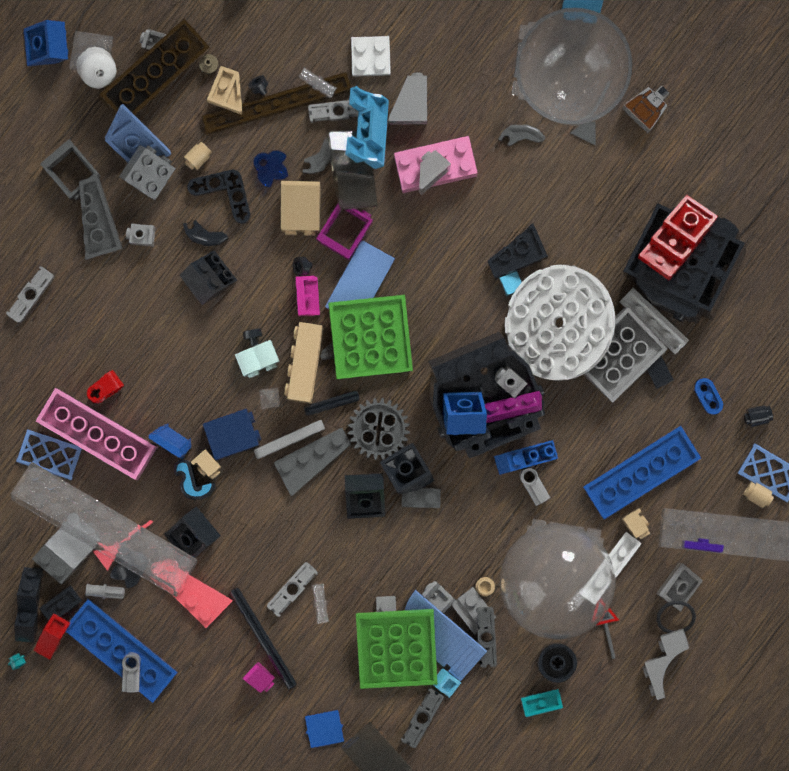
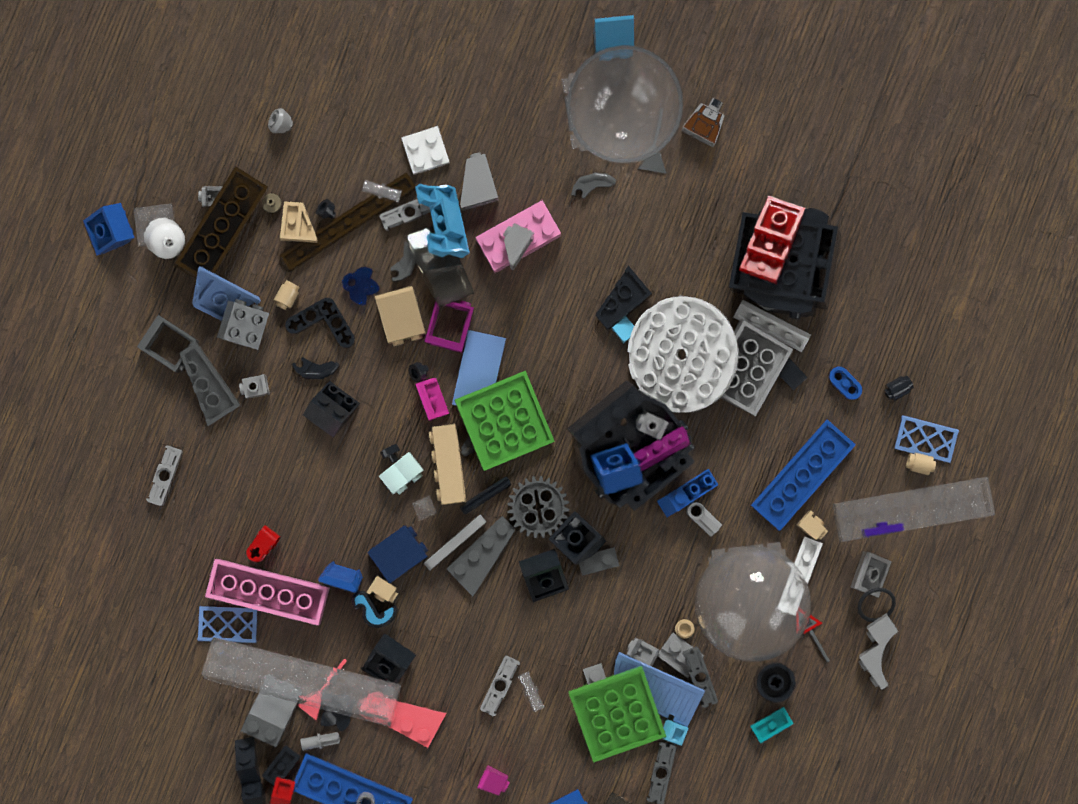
camera: 15 degrees left, 0 degrees up
black axle [230,588,297,690] -> none

